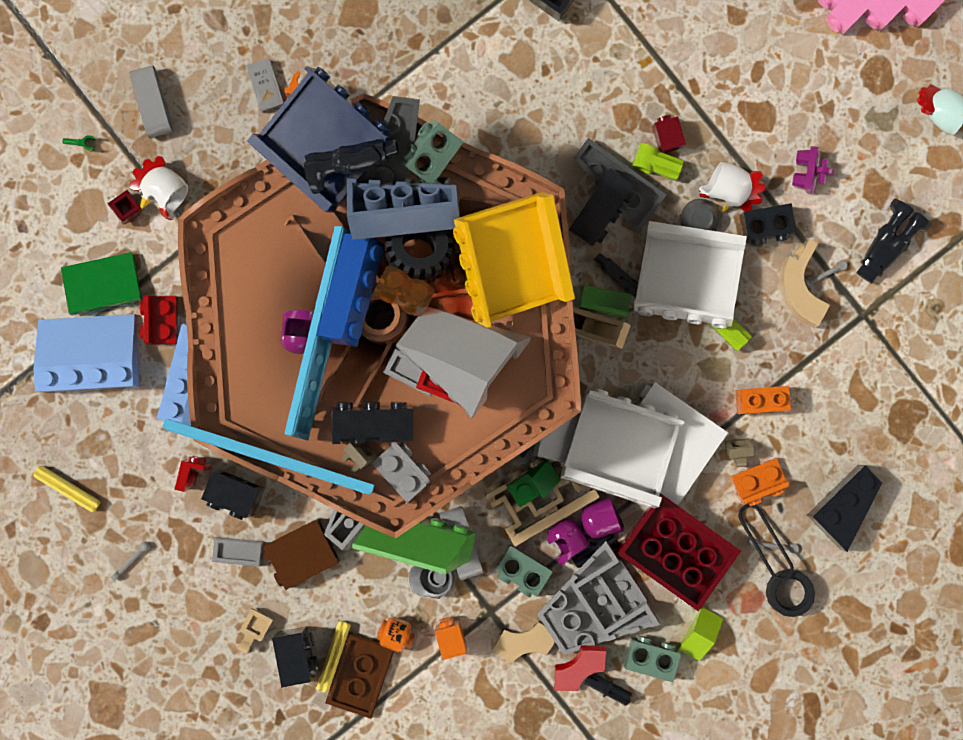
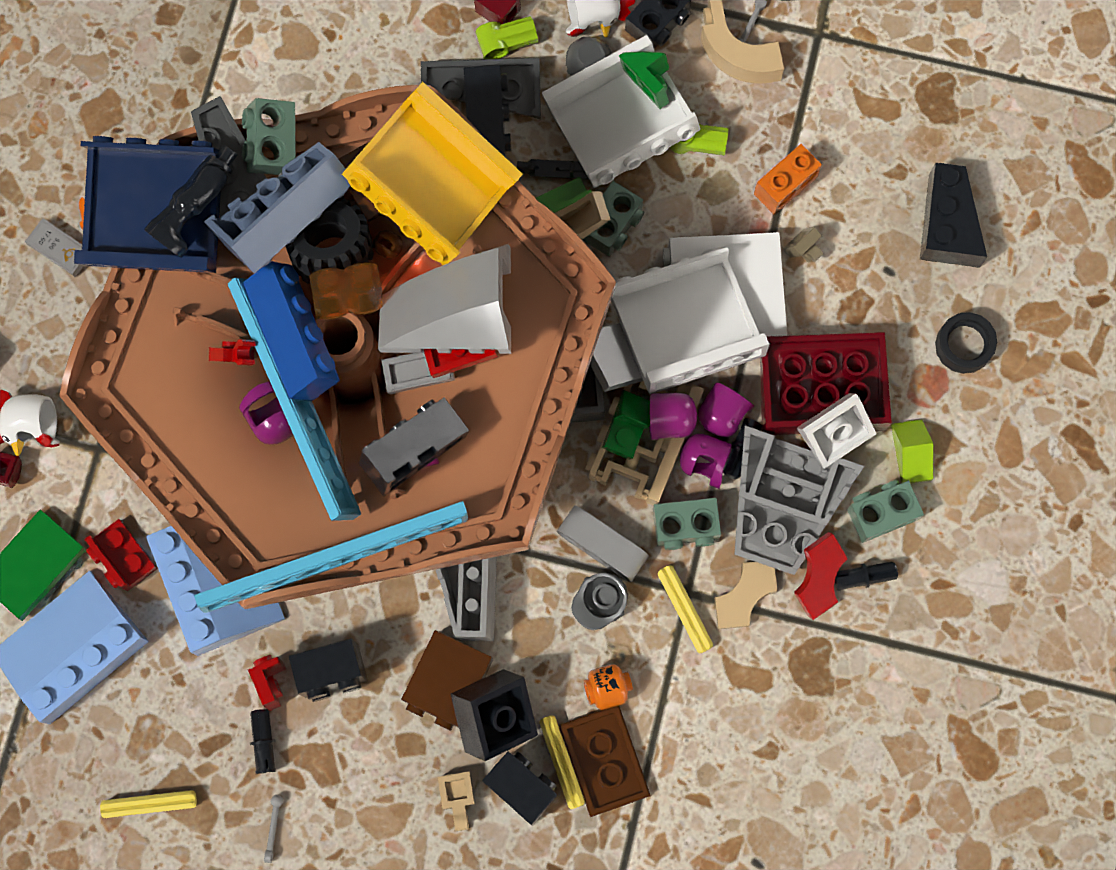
camera: 35 degrees left, 10 degrees down
light grey tile [212,537,264,567] -> none
dark tan tile [342,441,378,473] -> none
bright green slope [352,518,476,575] -> none
light grey bracket [372,442,431,504] -> none
orange brick [435,616,467,660] -> none
orange bracket [730,458,790,506] -> none
black piece [738,504,794,581] -> none
light grey hinge [748,539,799,554] -> none
none -> red plate [209,339,256,366]
none -> black axle [250,709,276,774]
none -> black brick [451,669,538,761]
none -> sand green brick [582,181,645,257]
none -> green slope [619,52,670,109]
none -> magenta helmet [649,393,697,440]
none -> light yellow axle [658,565,713,654]
none -> white slope [797,393,876,469]

